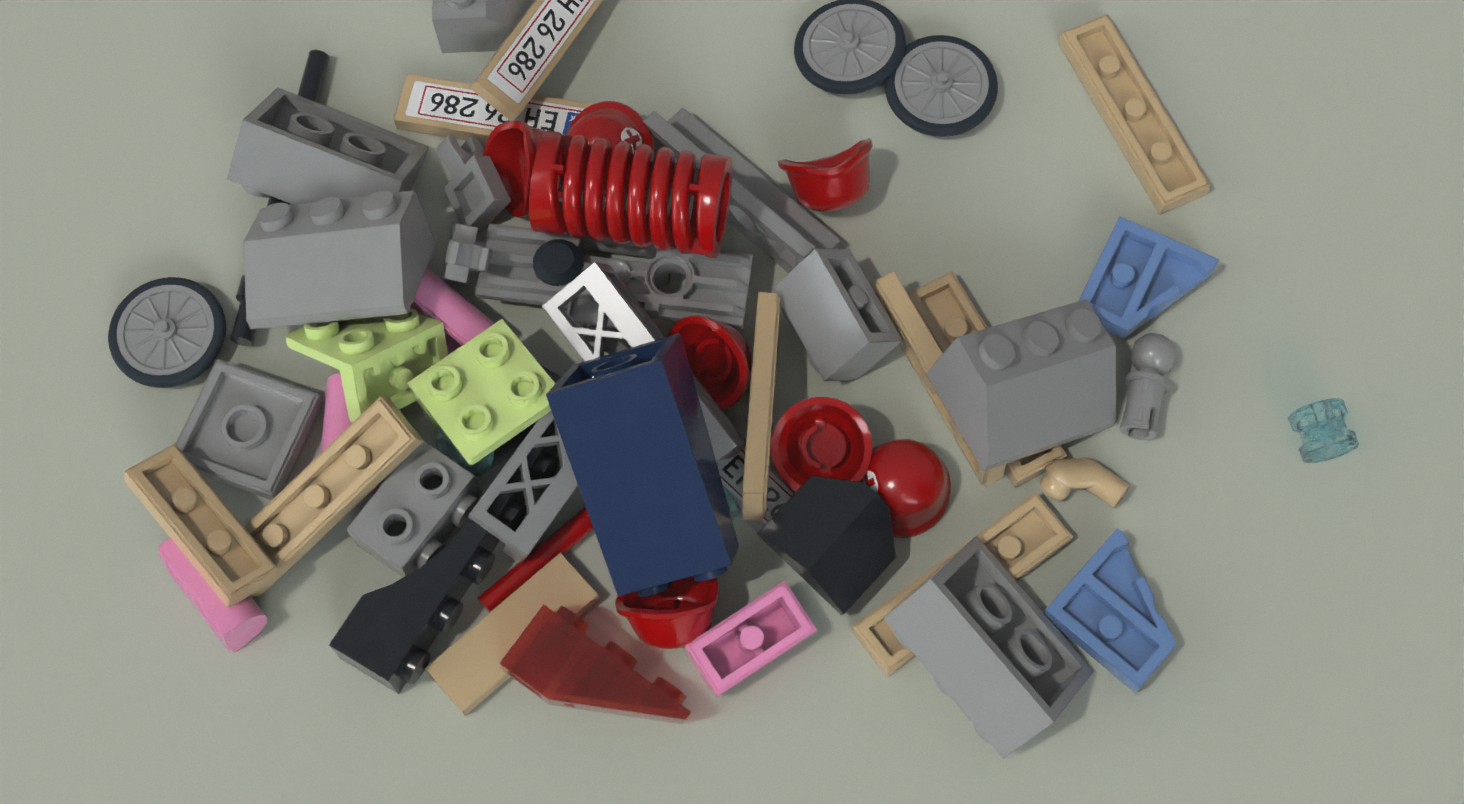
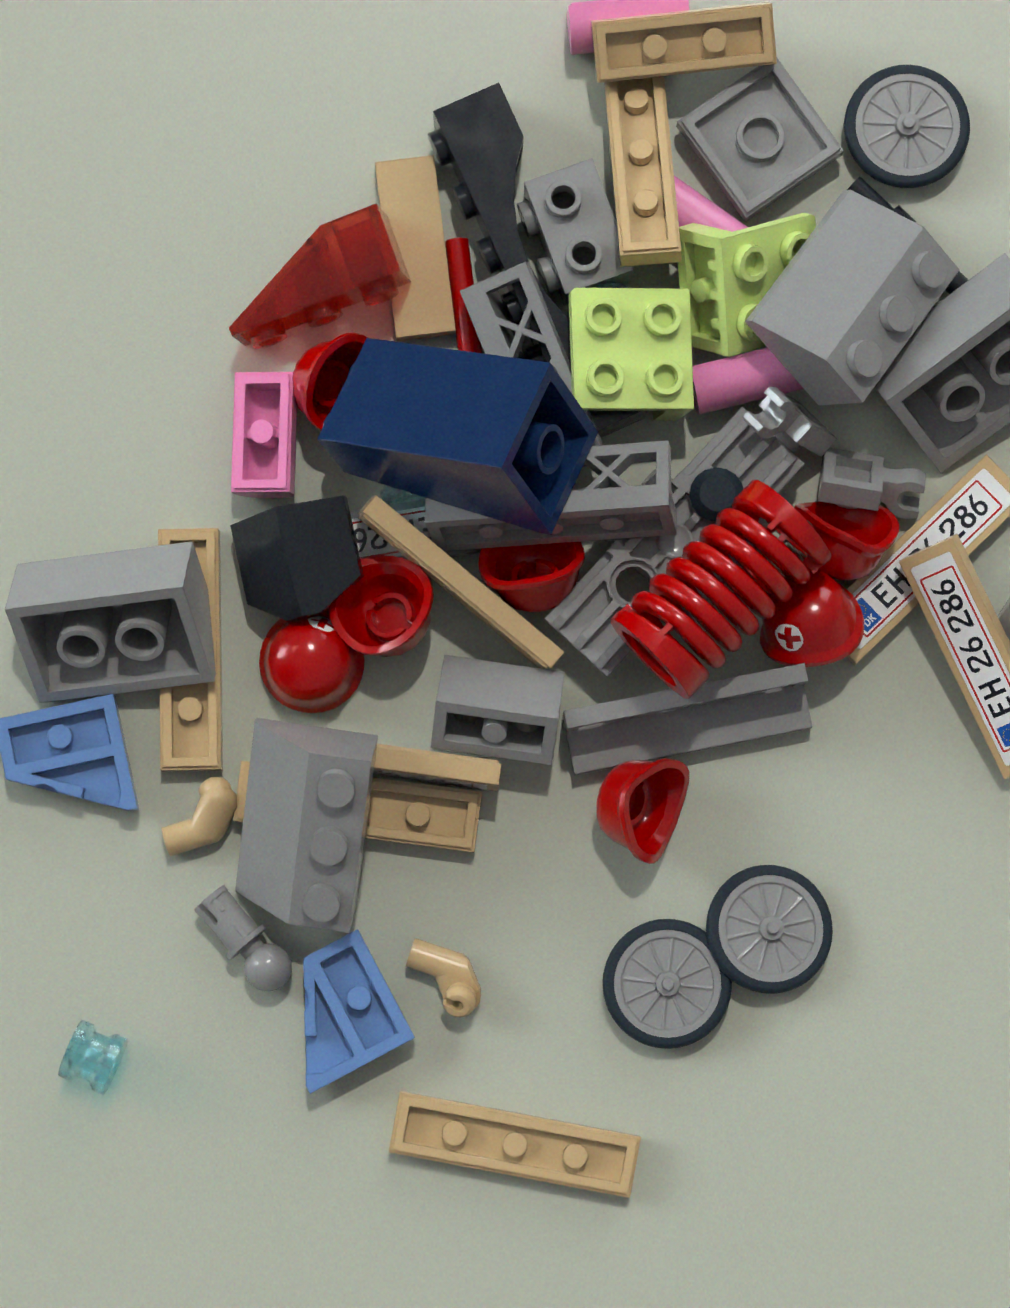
camera: 120 degrees right, 15 degrees up
none -> tan arm [406,938,481,1018]

